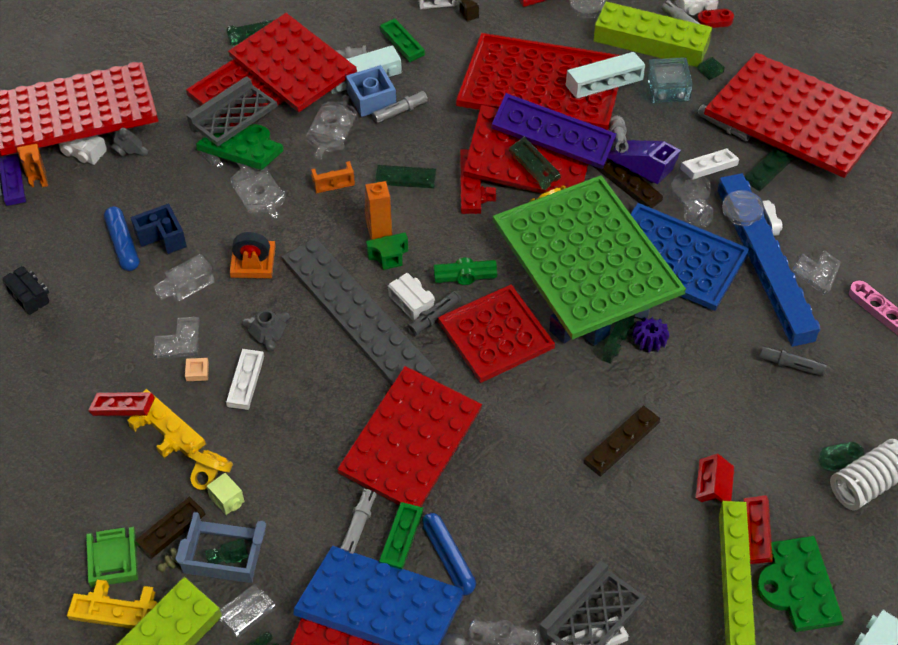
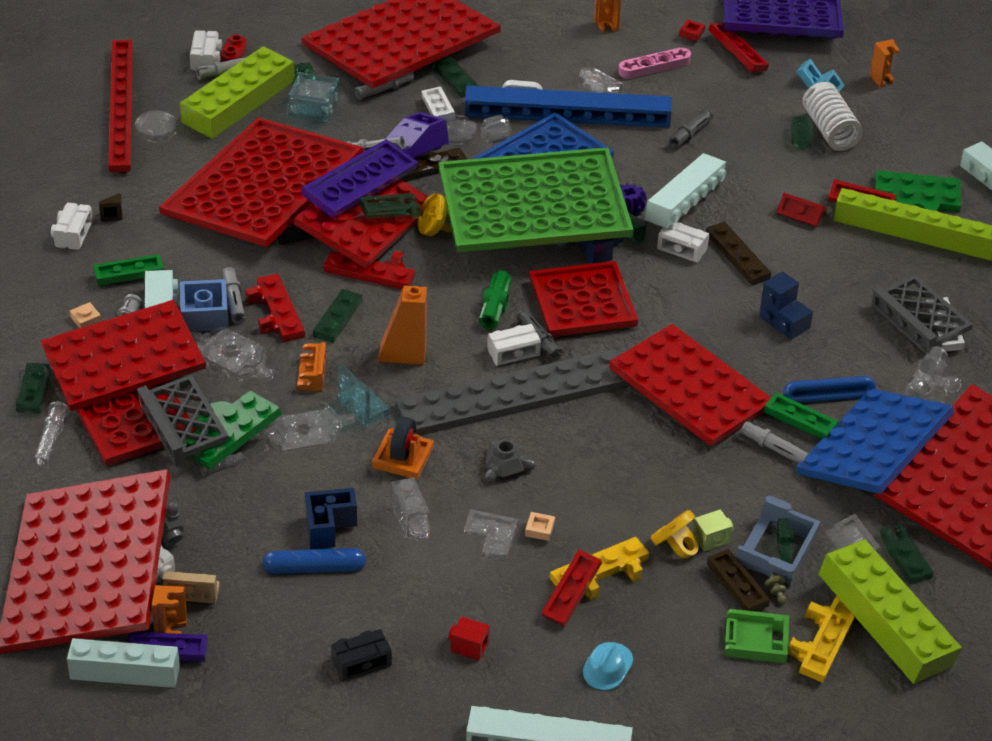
camera: 75 degrees left, 10 degrees down
white plate [226,349,264,410] -> none
green brick [366,232,408,270] -> none
light aqua brick [566,52,645,99] -> none
clear tile [722,190,764,226] -> none
none -> clear pin [33,402,70,467]
none -> light nougat plate [70,302,102,328]
none -> tan bracket [163,571,220,604]
none -> red hinge [245,273,305,342]
none -> clear light blue bracket [337,364,389,426]
none -> red brick [448,616,490,661]
none -> medium azure piece [583,642,633,690]
none -> light aqua brick [644,153,726,229]
none -> white brick [657,222,709,263]
none -> dark blue brick [759,271,813,340]

